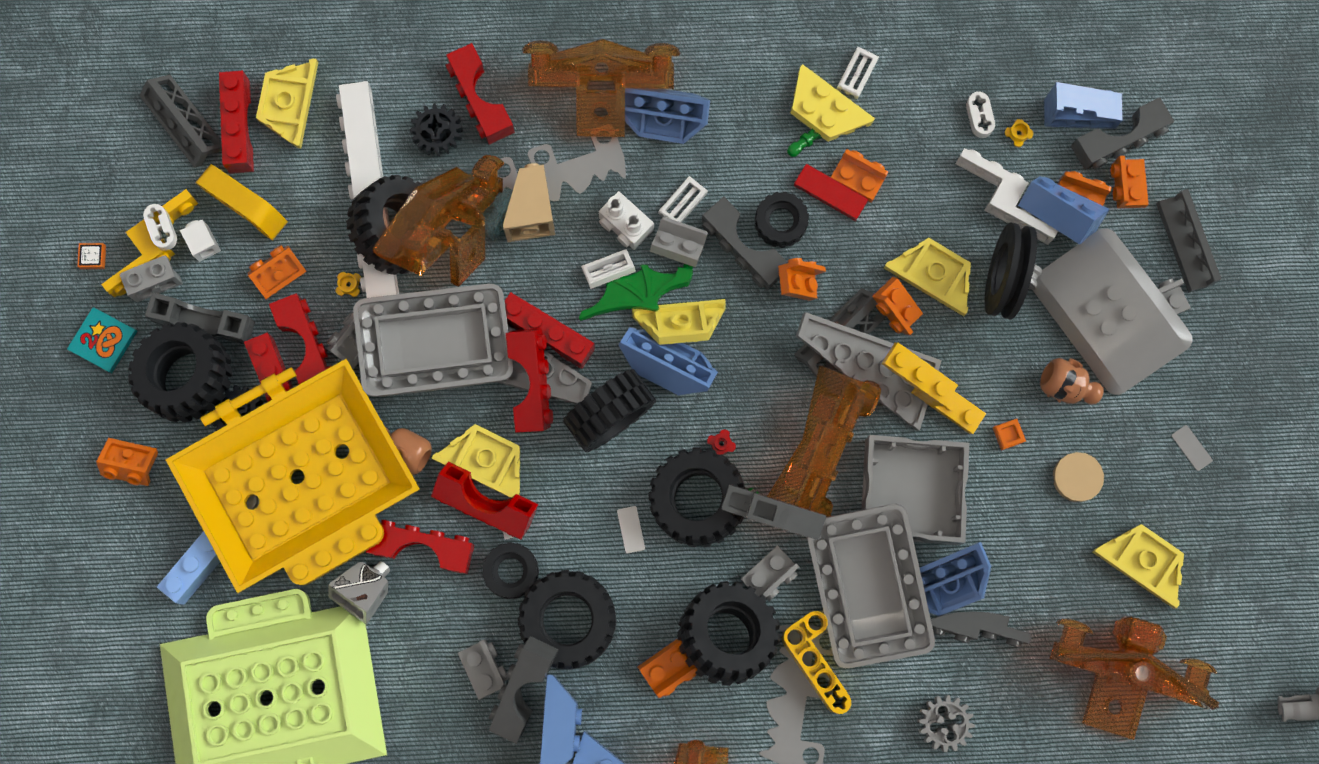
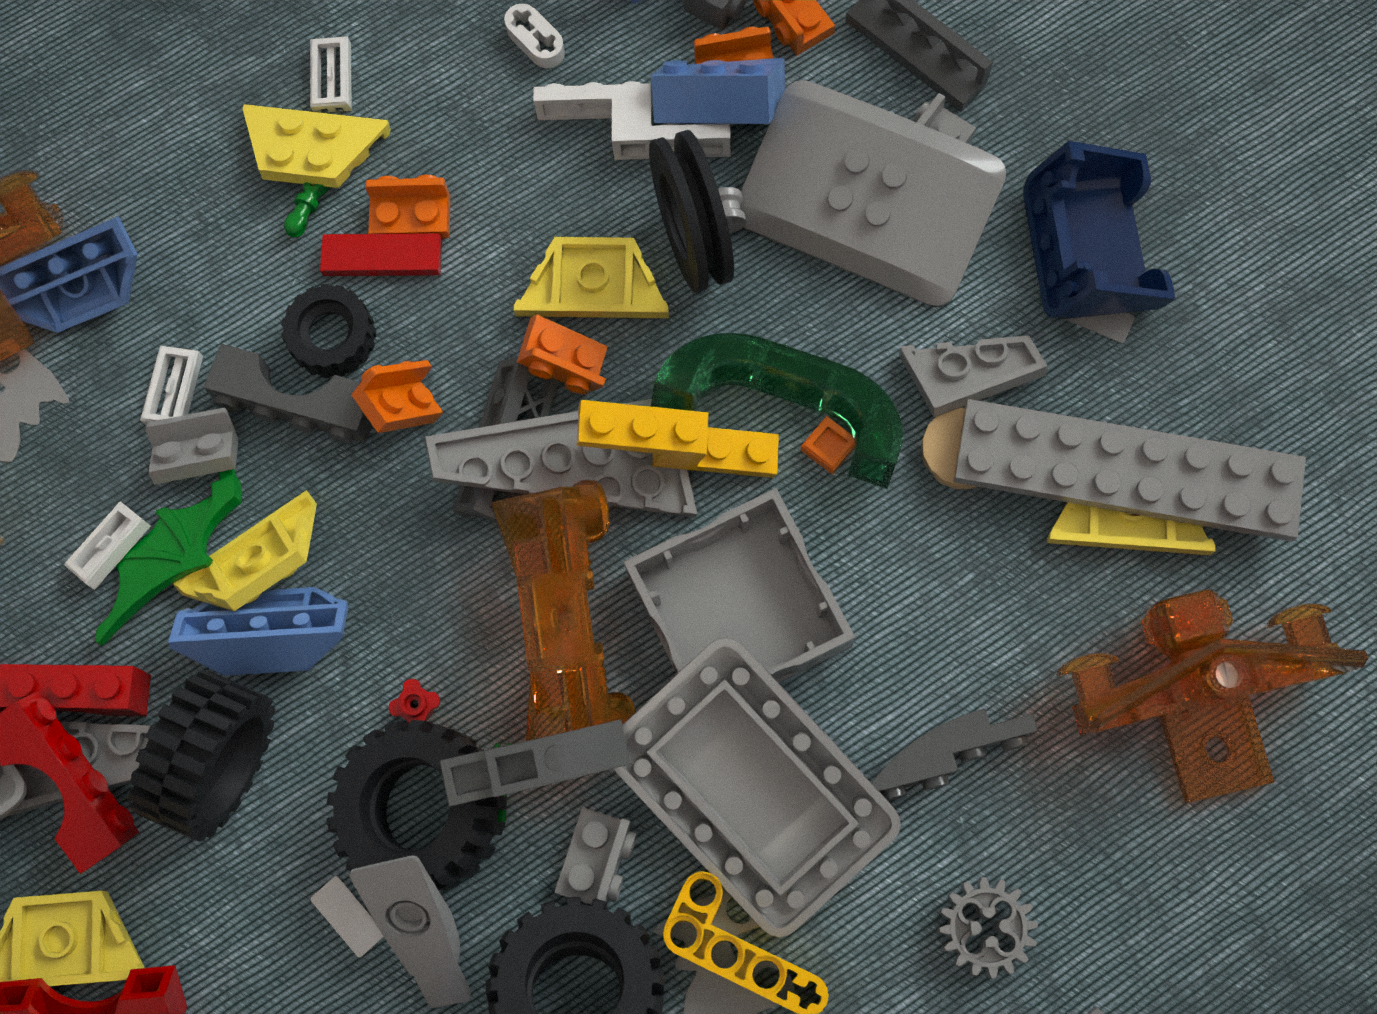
camera: 20 degrees left, 5 degrees down
white brick [599,191,654,250] -> none
medium blue wedge [920,542,991,616] -> none
yellow plate [1004,119,1033,147] -> none
nougat piece [1040,358,1104,405] -> none
none -> light grey piece [349,855,471,1008]
none -> clear green arch [651,333,903,489]
none -> light grey wing [899,335,1048,417]
none -> light grey plate [954,399,1306,542]
none -> dark blue windscreen [1023,141,1176,319]

